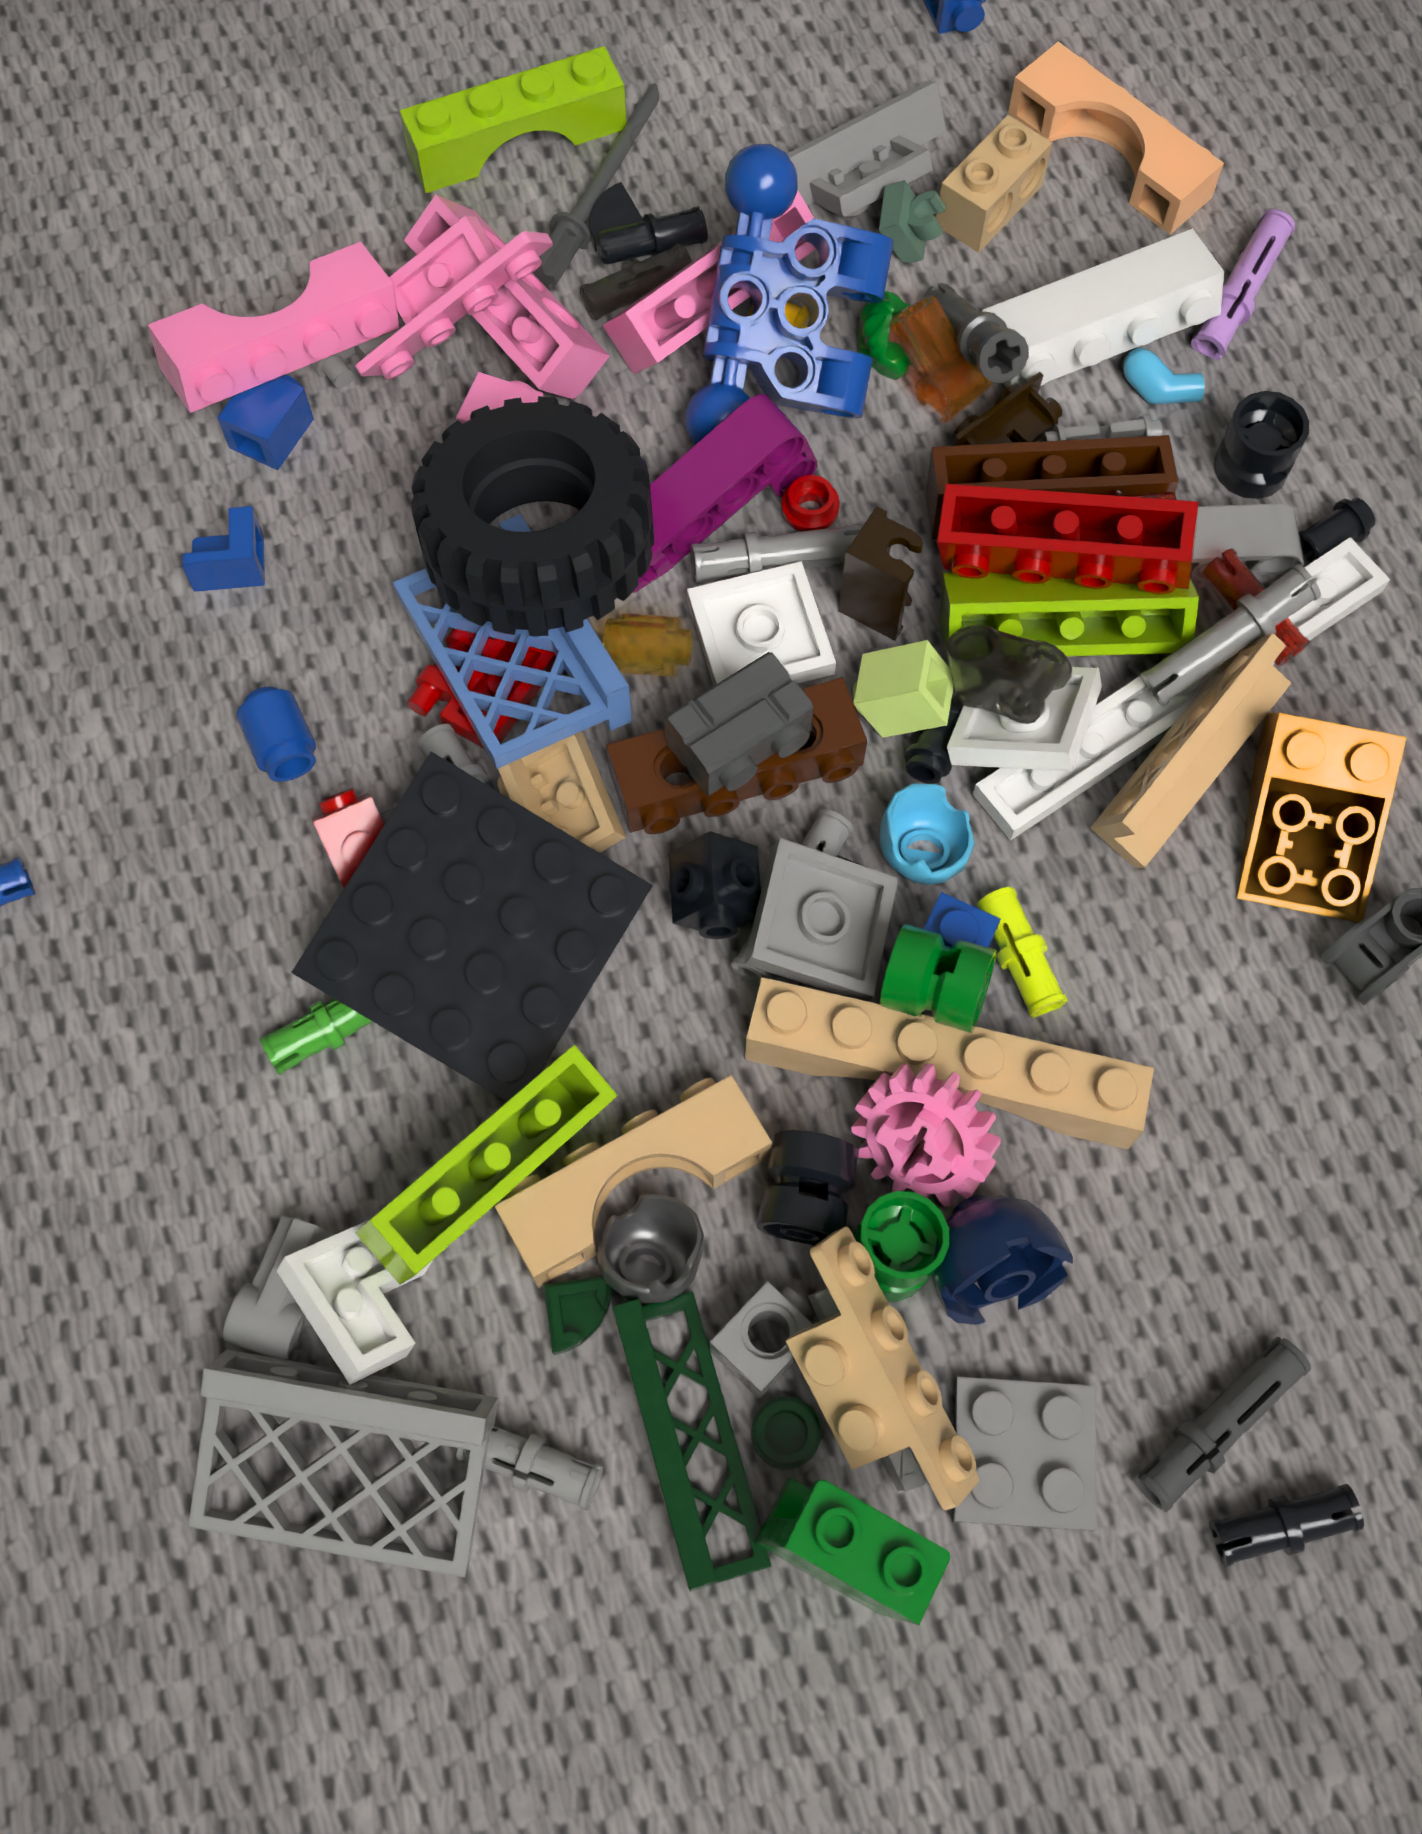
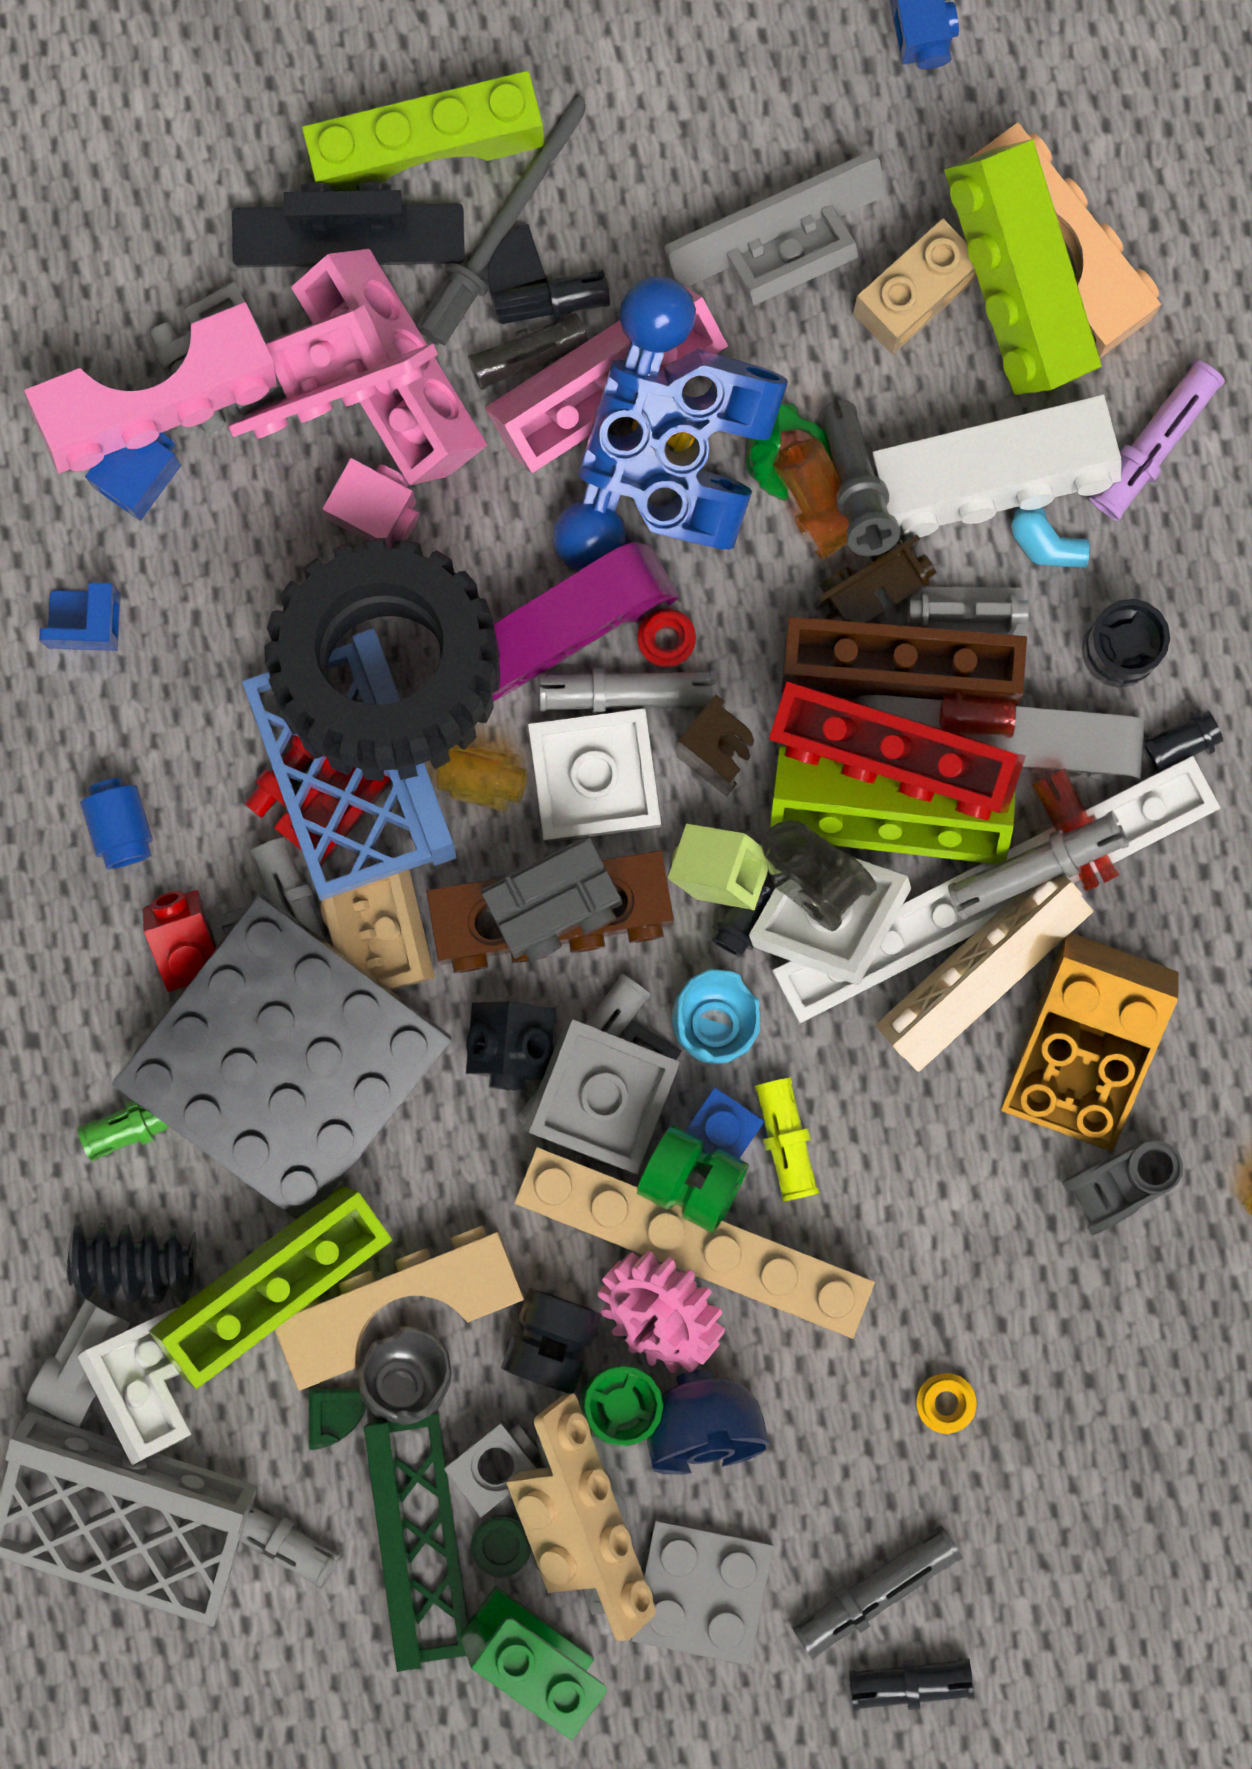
camera: 10 degrees right, 15 degrees up
sand green tile [879,180,946,263] -> none
none -> black piece [67,1221,197,1305]
none -> black bracket [232,182,465,268]
none -> yellow plate [916,1373,977,1434]
none -> lime brick [944,139,1102,395]

